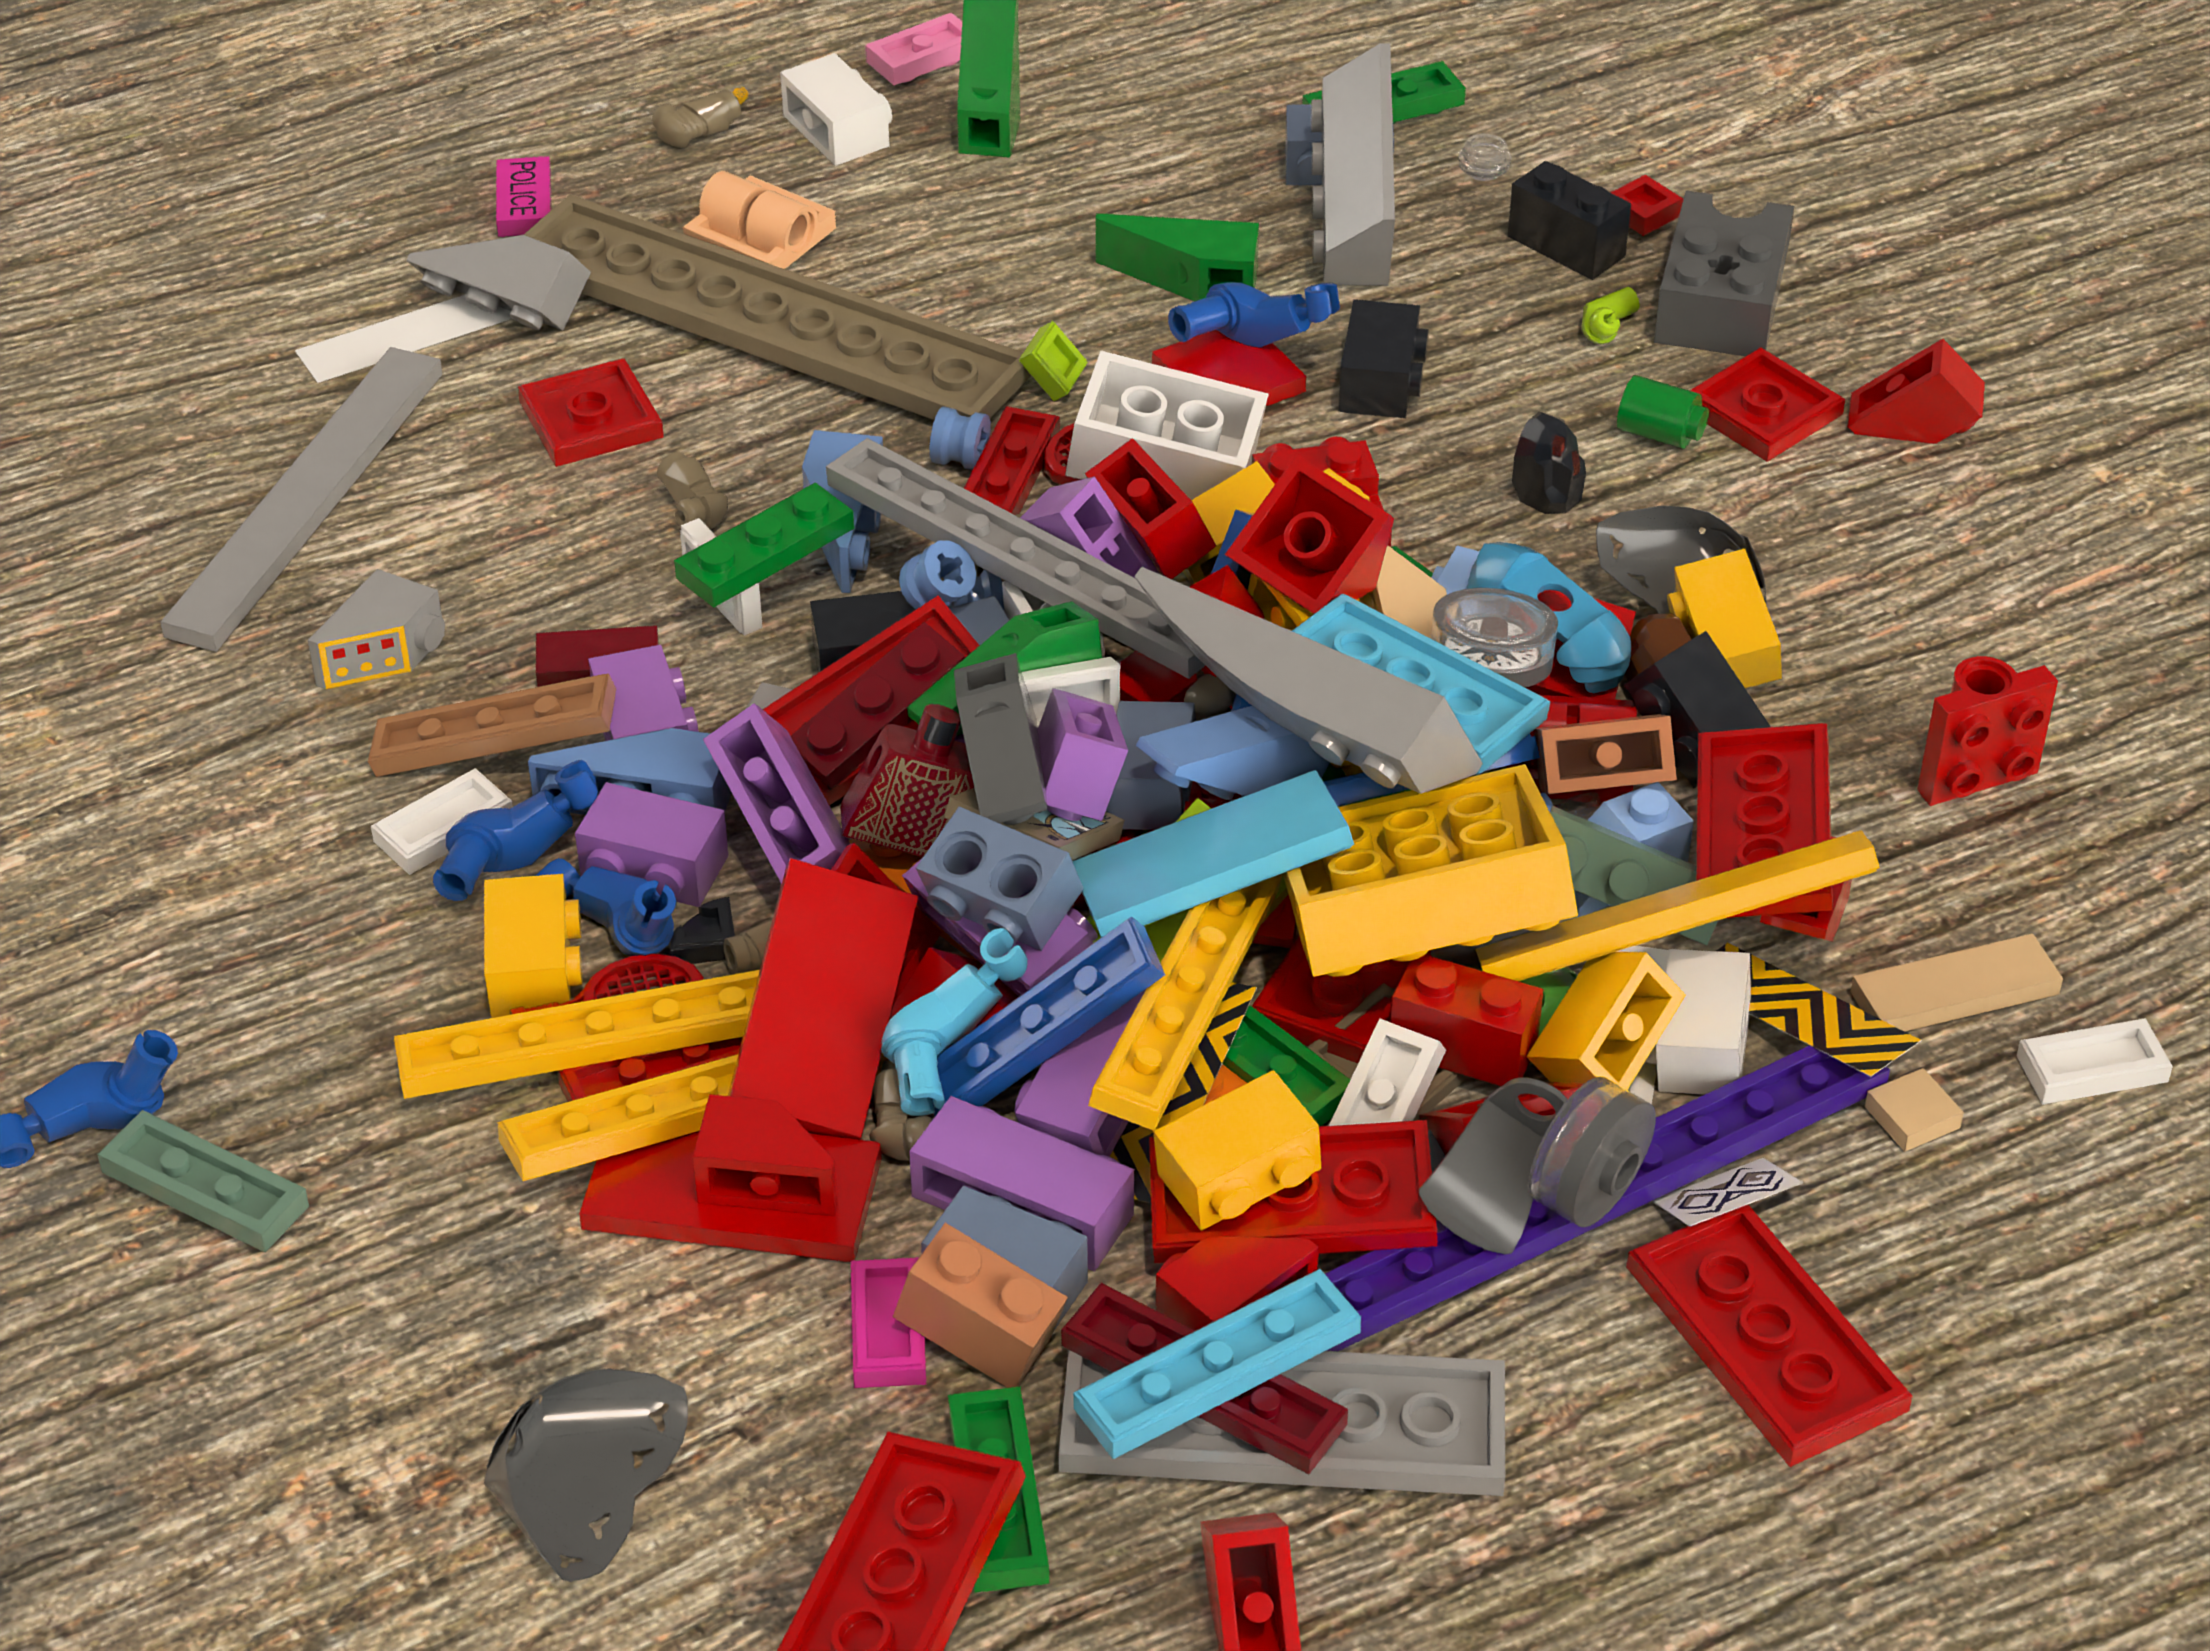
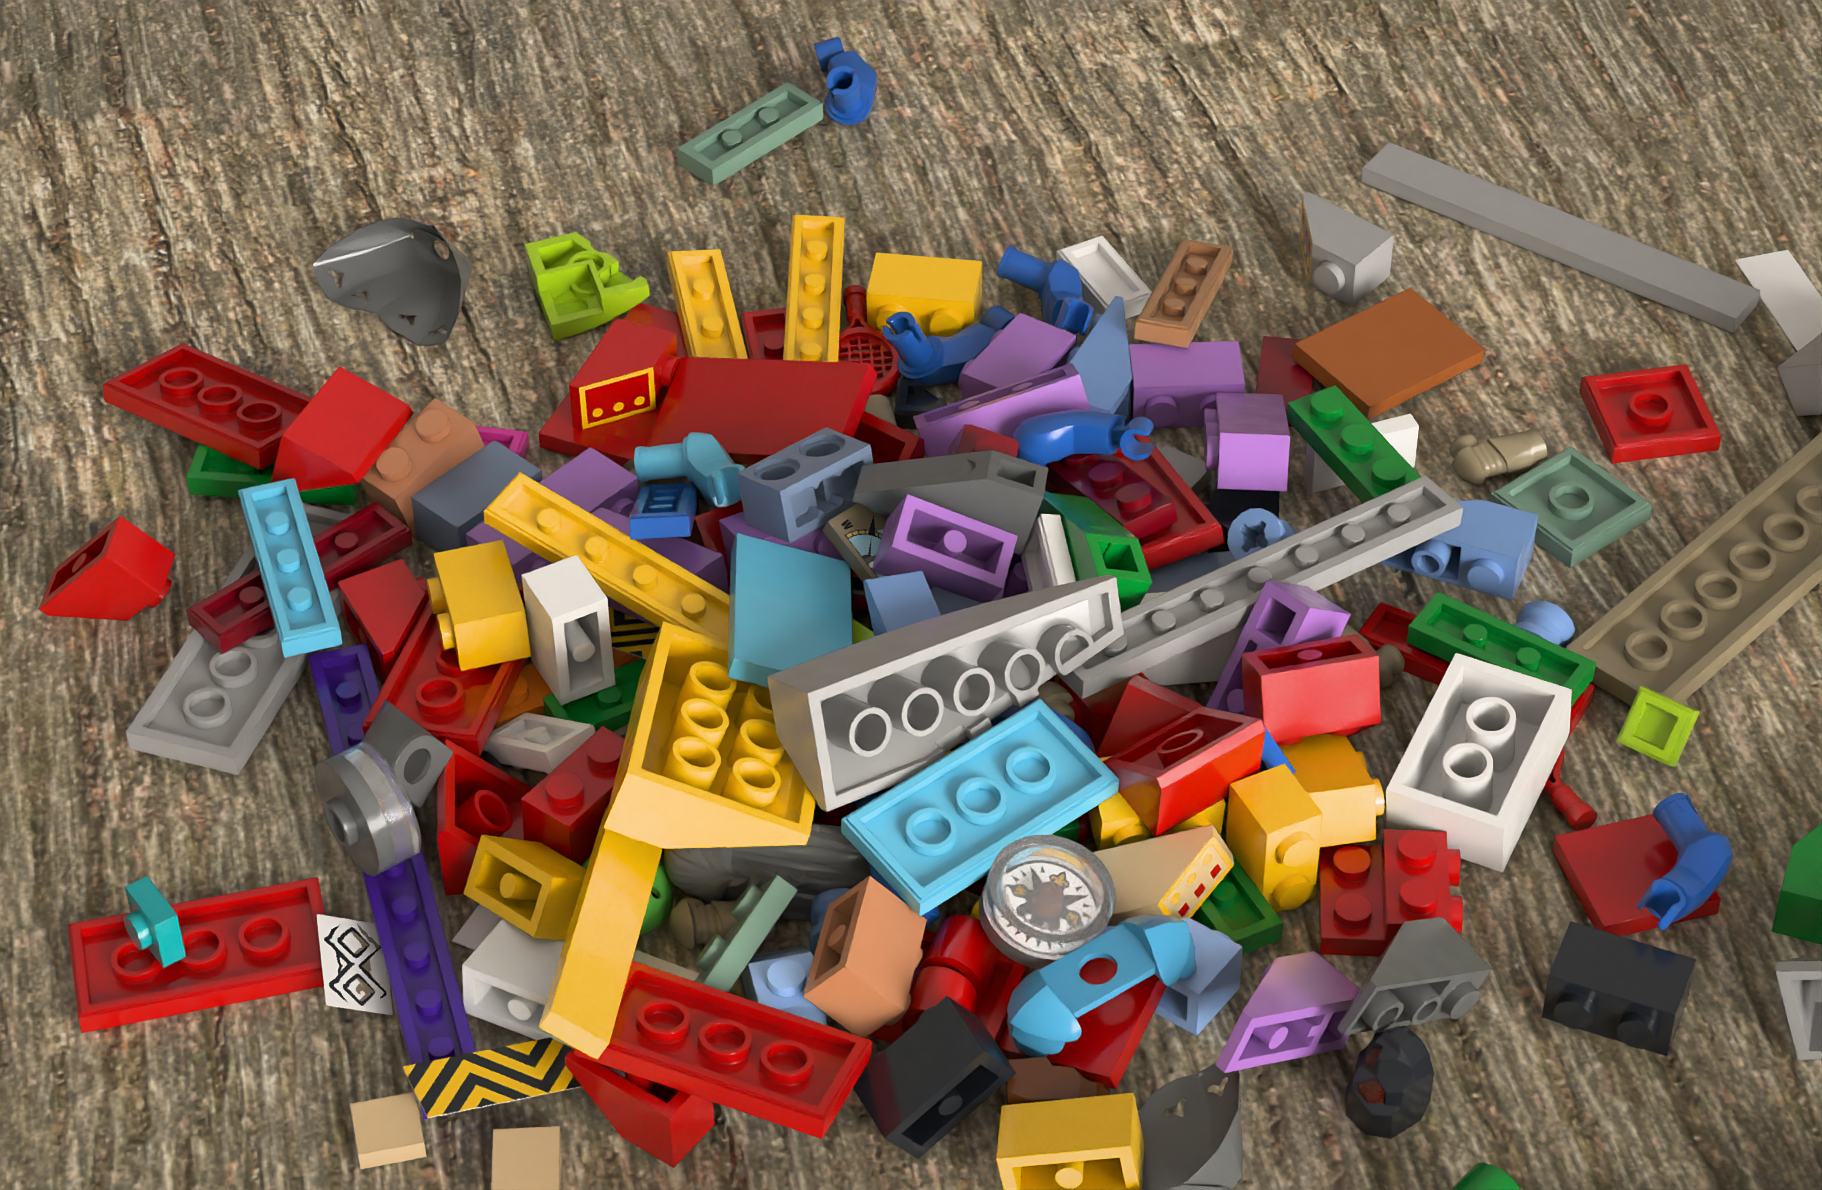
camera: 105 degrees right, 0 degrees up
none -> teal plate [123,876,186,968]
none -> red slope [270,366,414,491]
none -> white brick [522,555,616,705]
none -> lime slope [524,232,650,341]
none -> blue arm [1011,409,1155,467]
none -> medium lavender brick [1203,392,1290,491]
none -> medium lavender slope [1216,951,1360,1073]
none -> dark orange tile [1291,287,1485,420]
none -> dark grey slope [1337,917,1492,1035]
none -> green plate [1407,592,1596,707]
none -> sand green tile [1490,446,1652,568]

